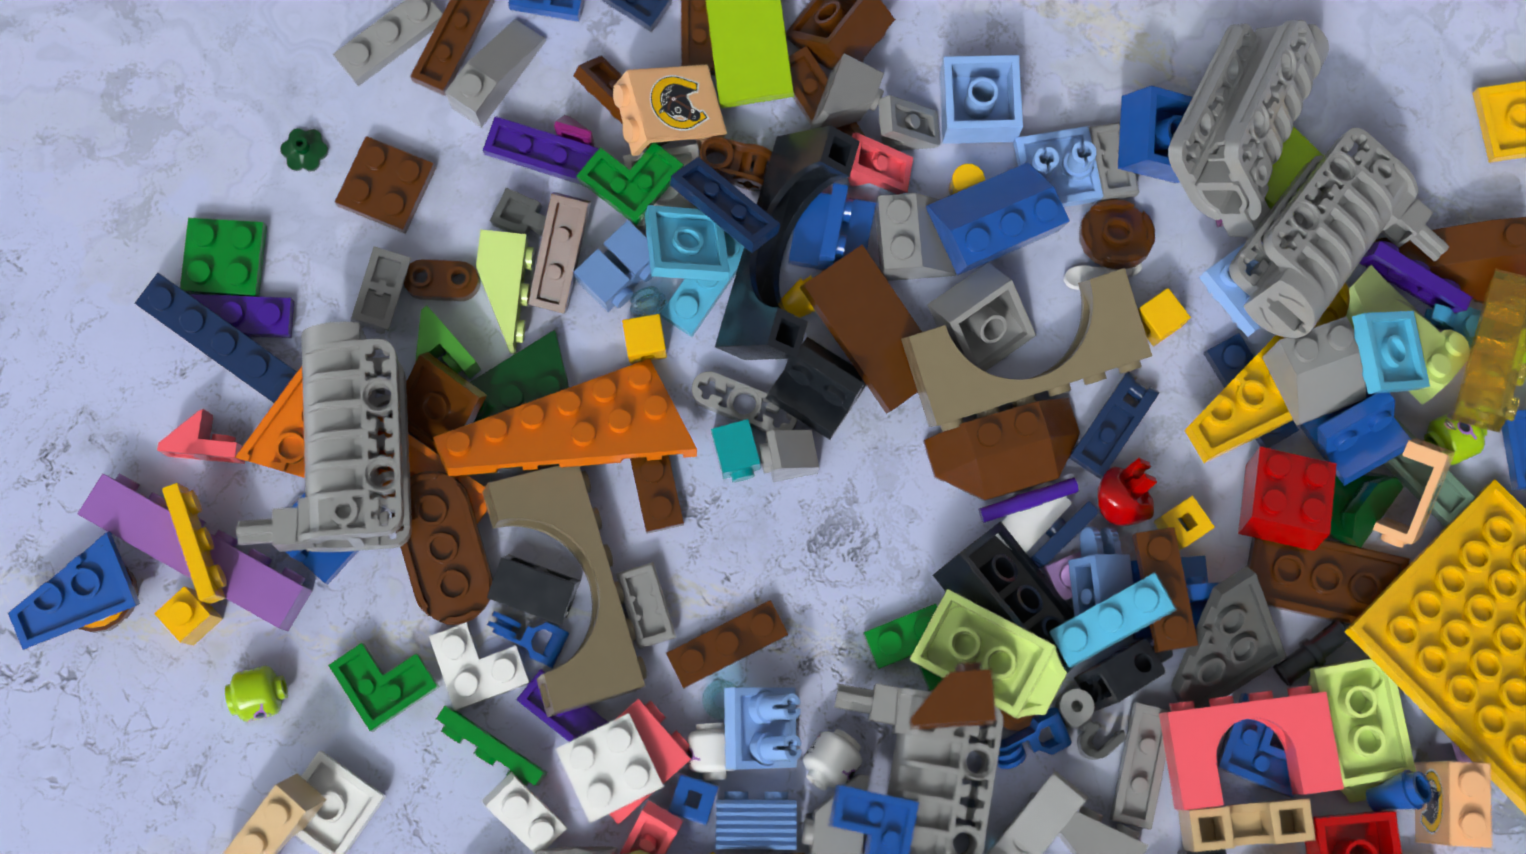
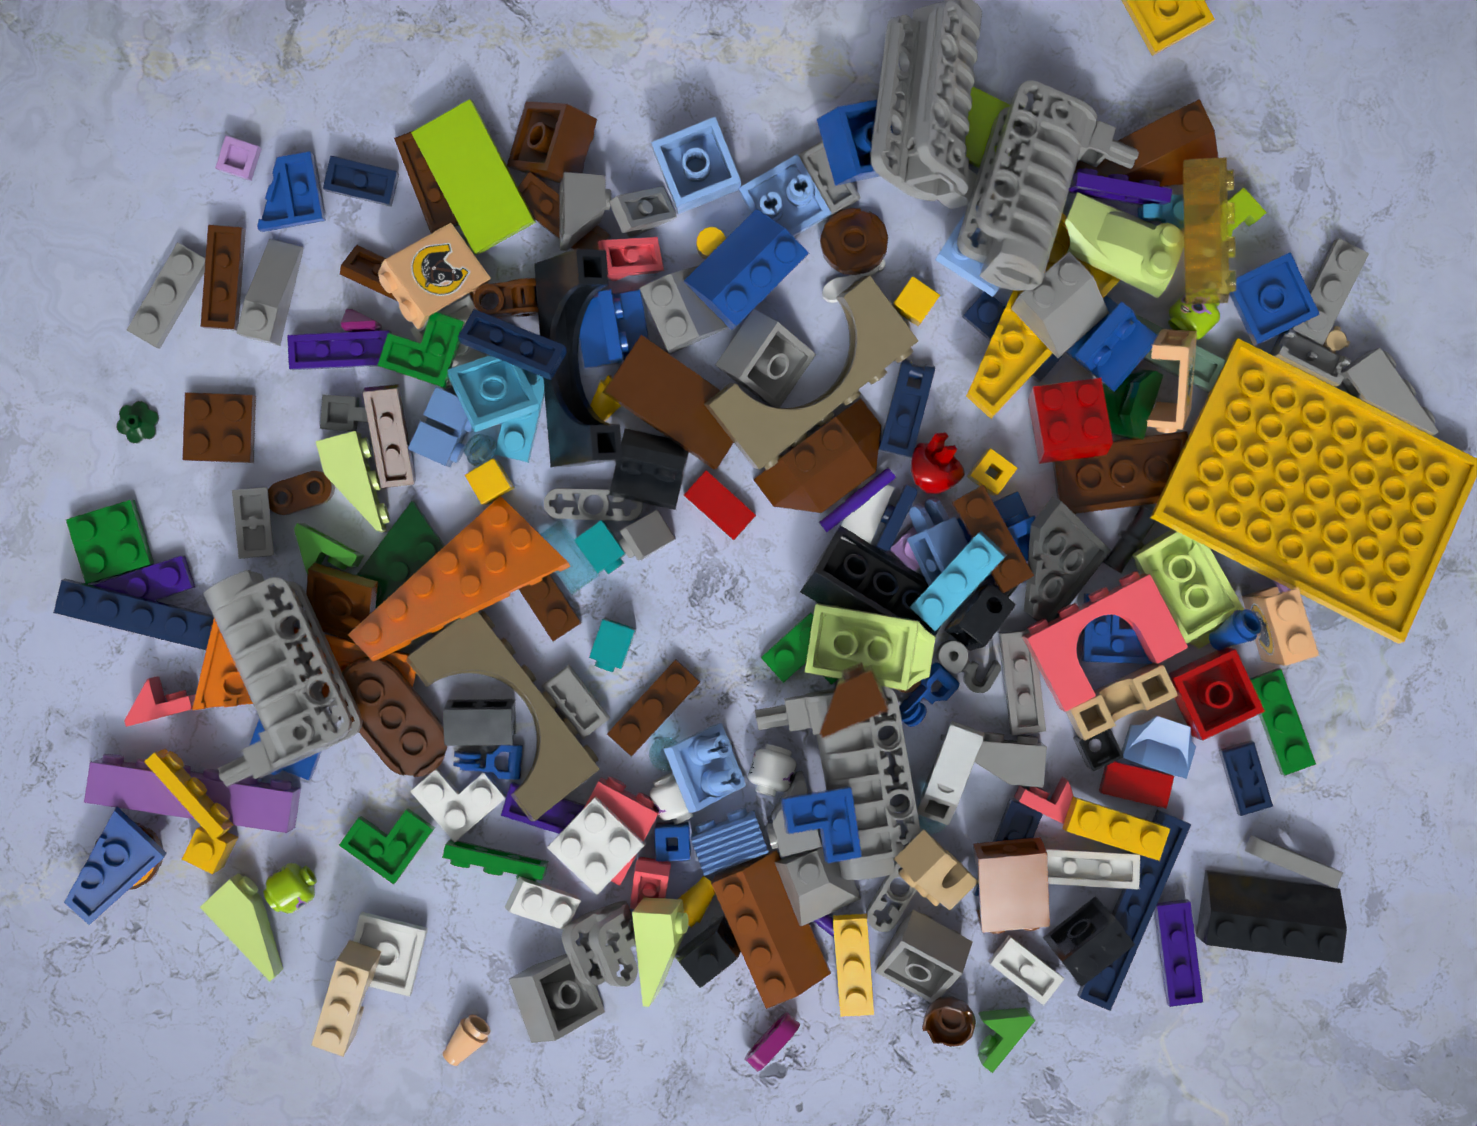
camera: 15 degrees left, 10 degrees up
medium azure plate [1352,311,1430,394] -> none
none -> yellowish green slope [200,873,283,982]
none -> clear light blue tile [540,520,600,595]
none -> teal brick [589,618,637,672]
none -> red tile [684,470,756,540]

